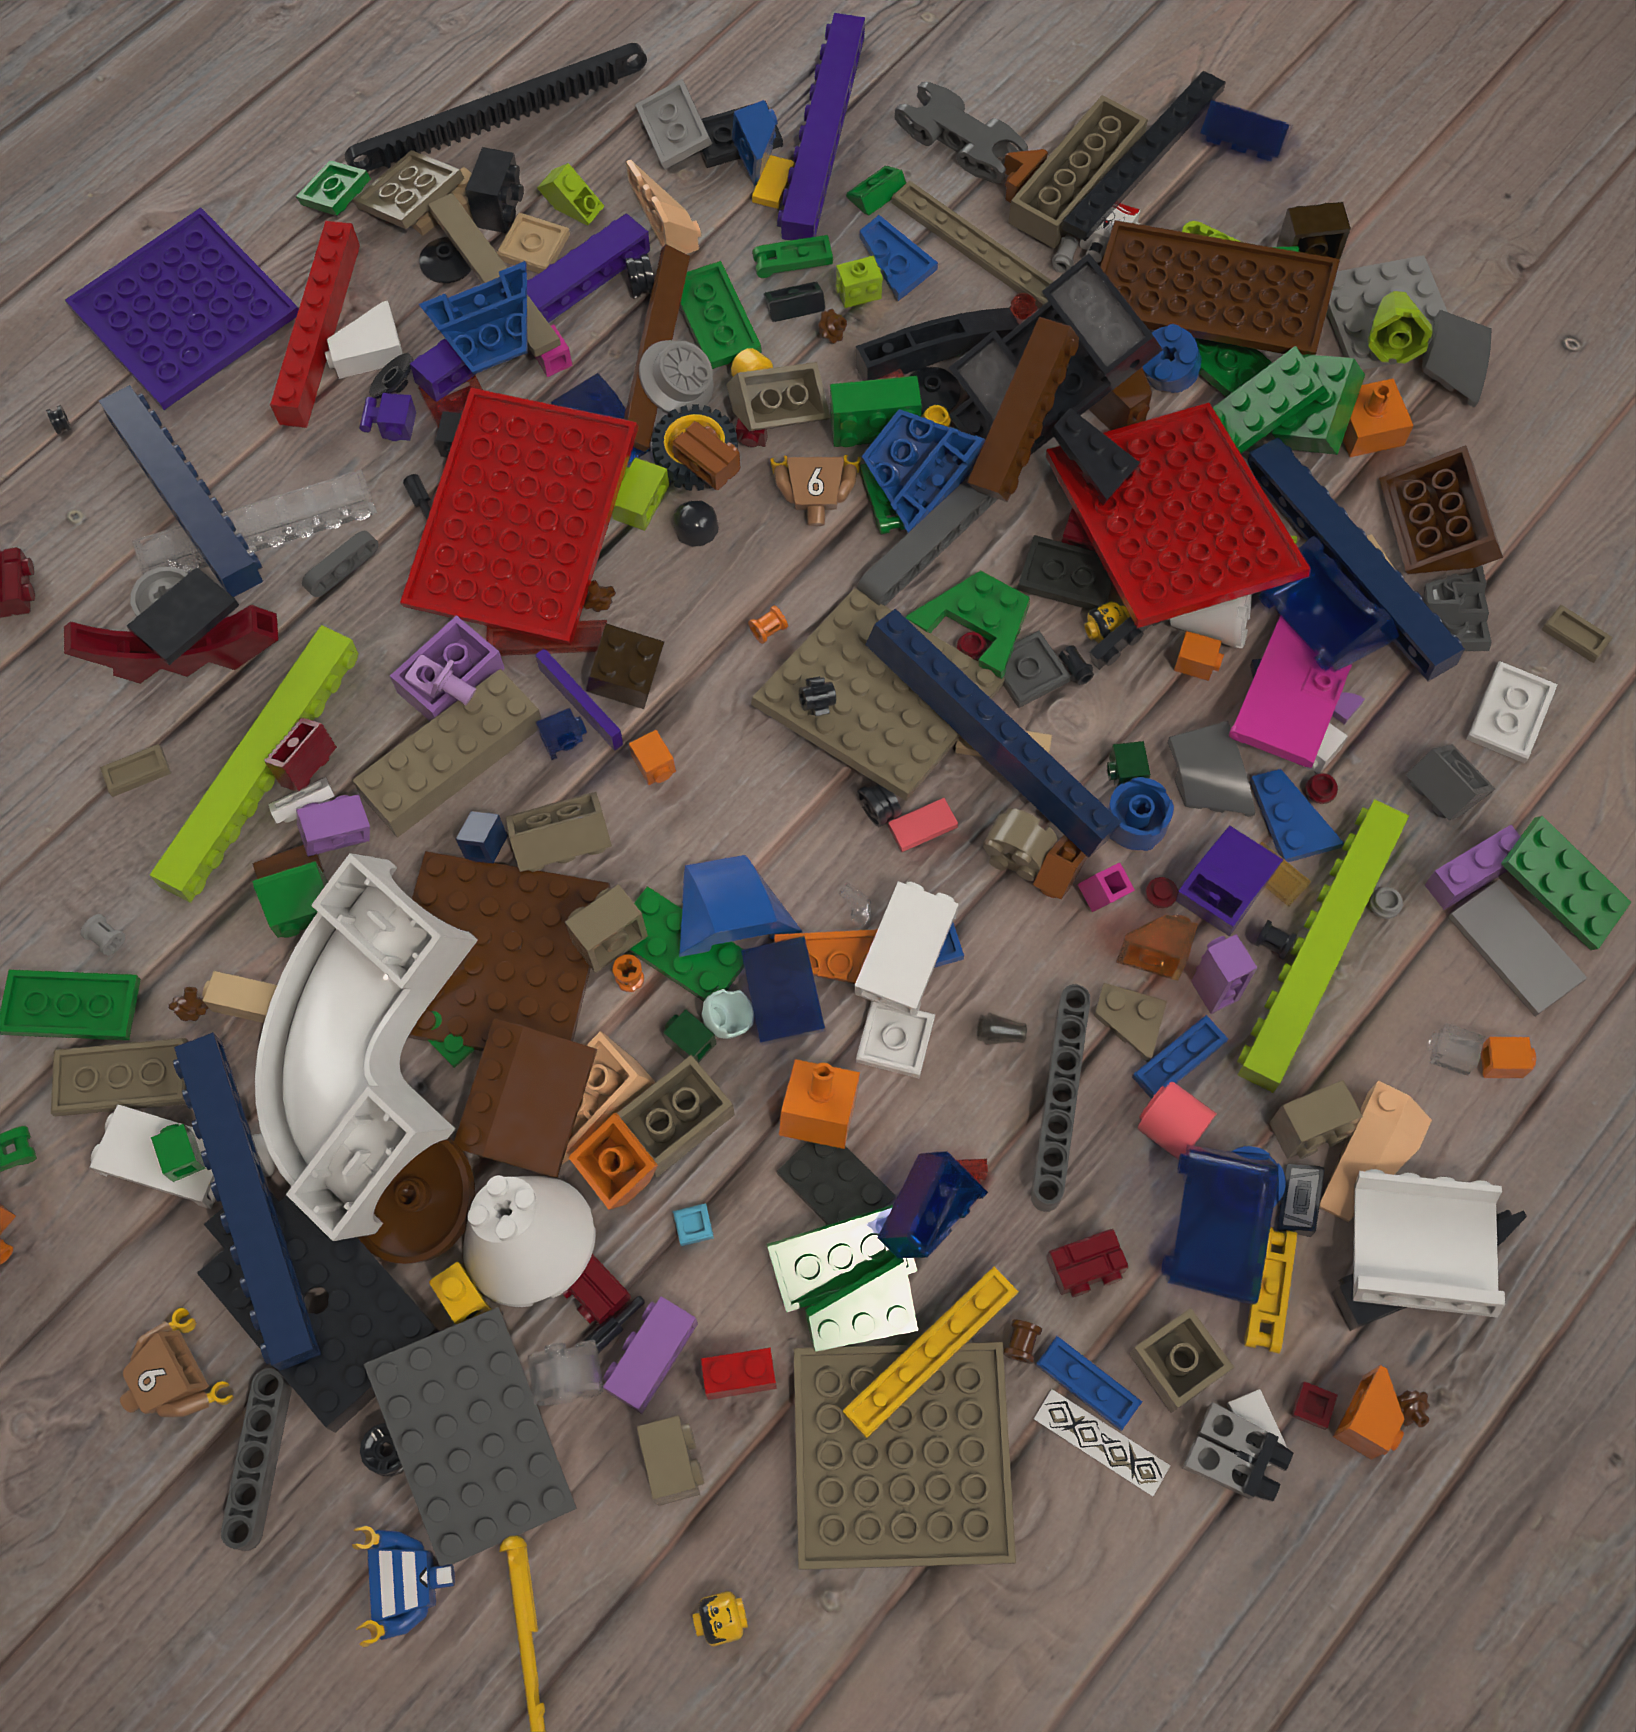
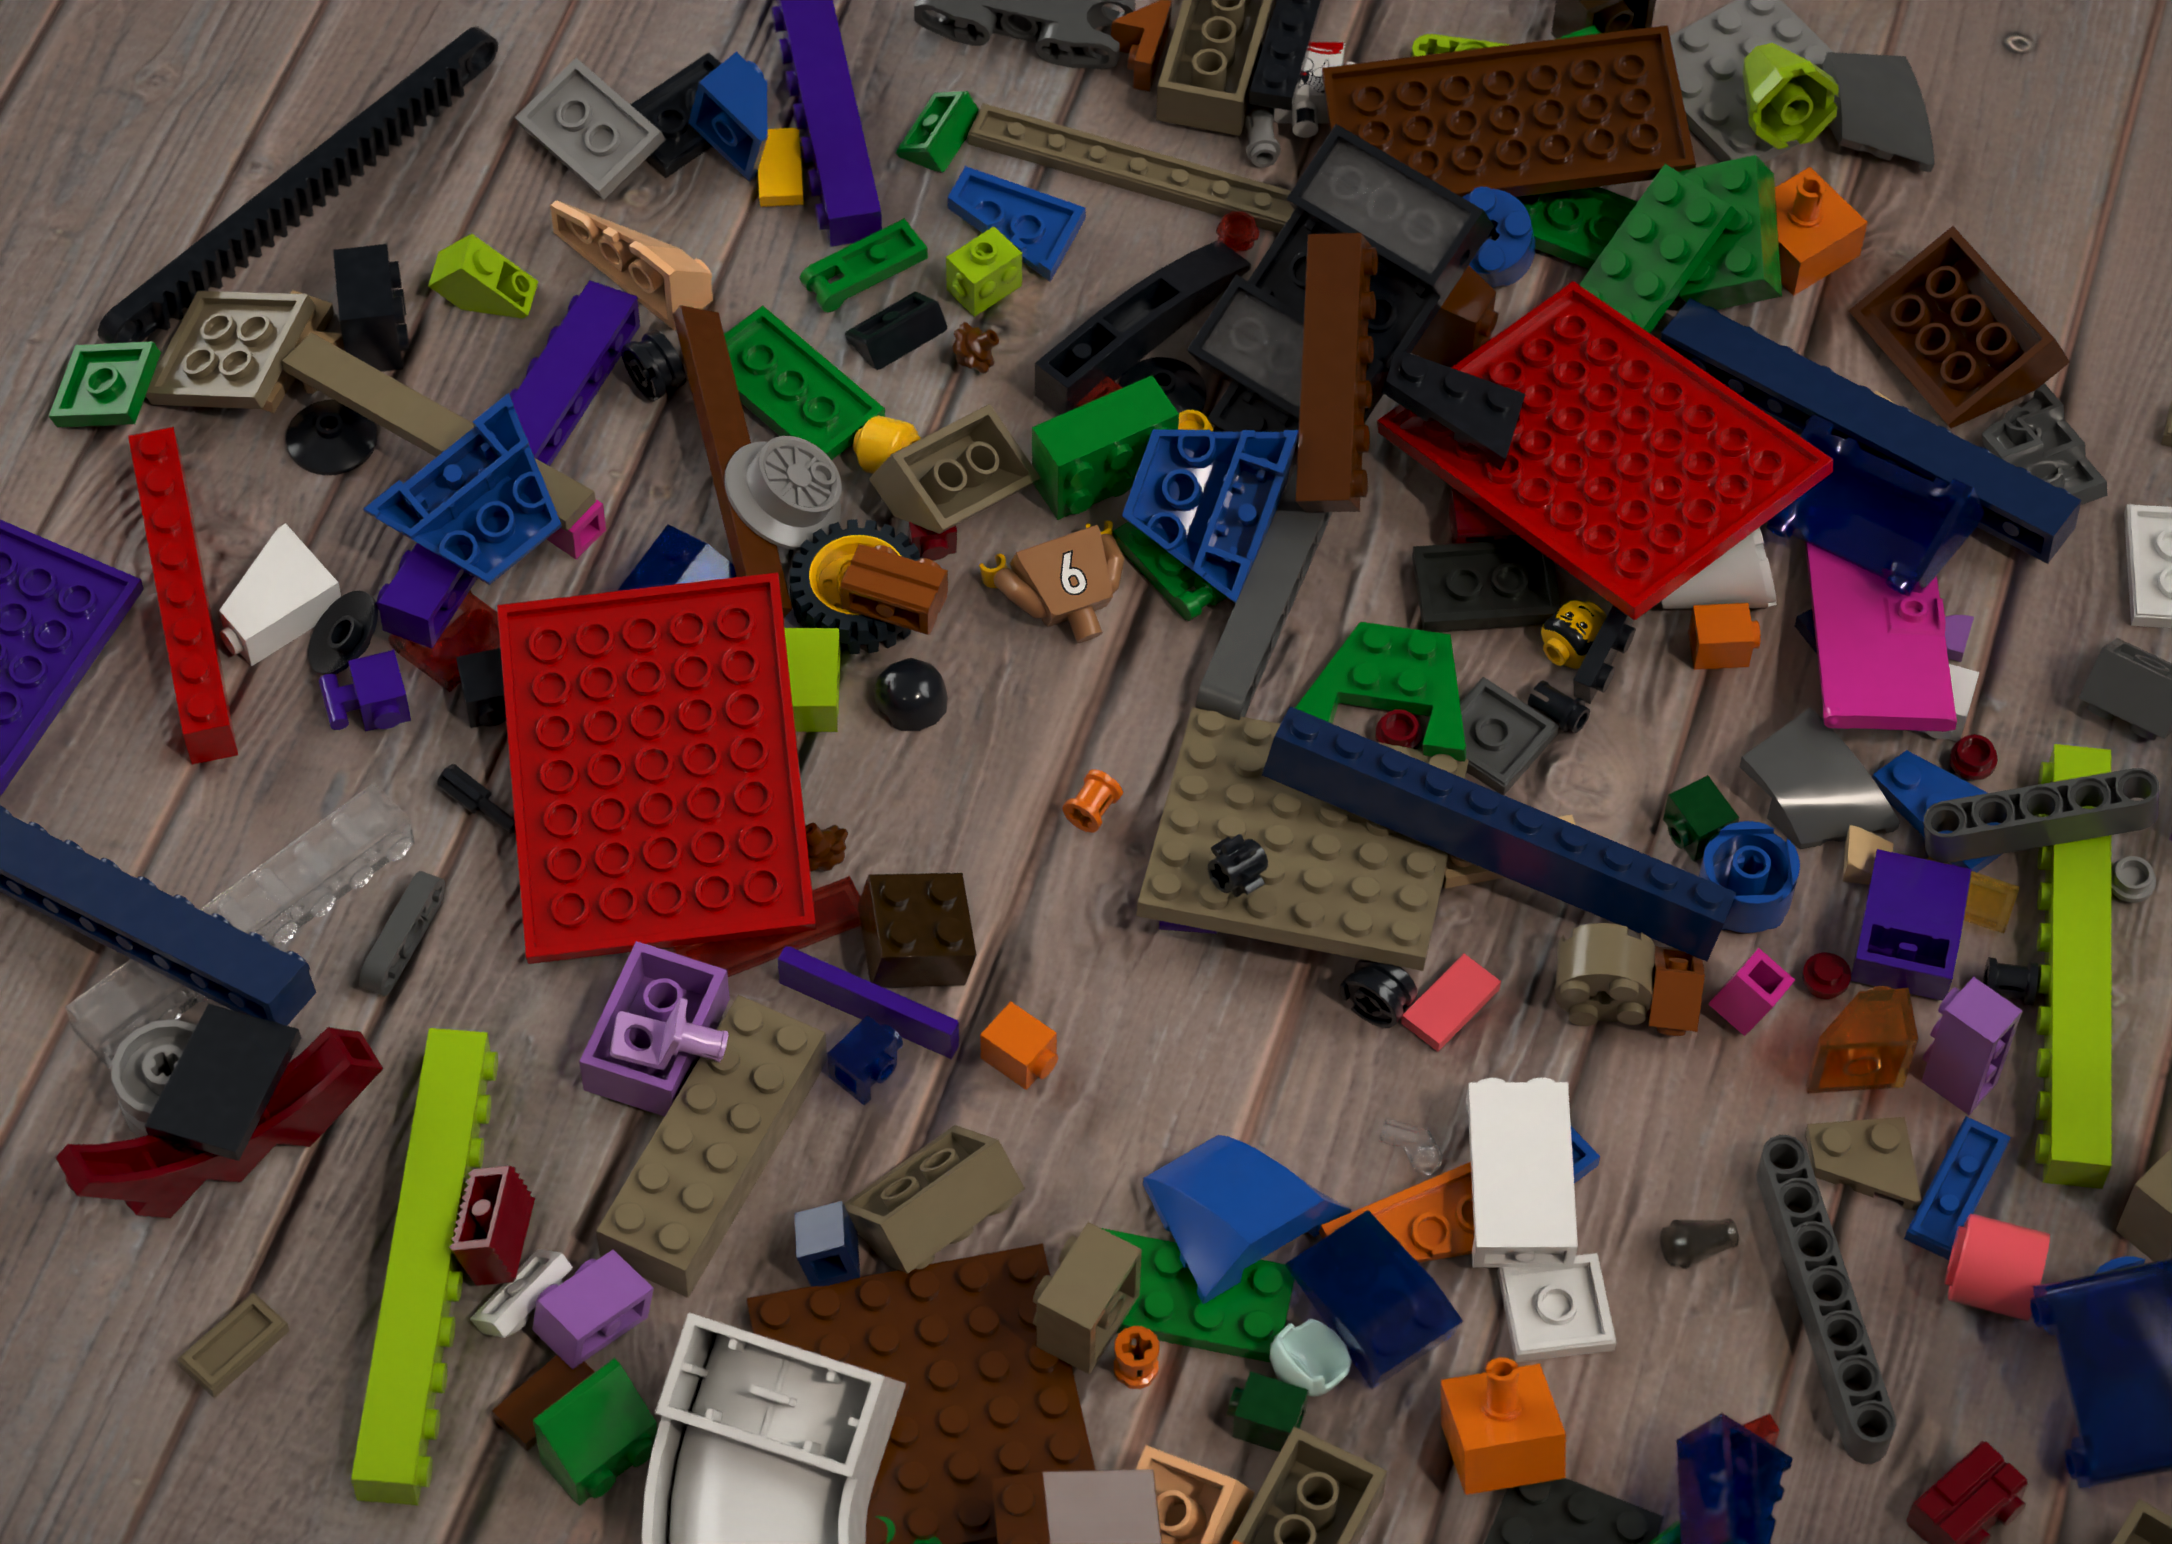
camera: 25 degrees left, 10 degrees down
tan tile [497,212,570,273] -> none
none -> tan slope [1843,825,1894,885]
none -> dark grey beam [1924,768,2159,863]

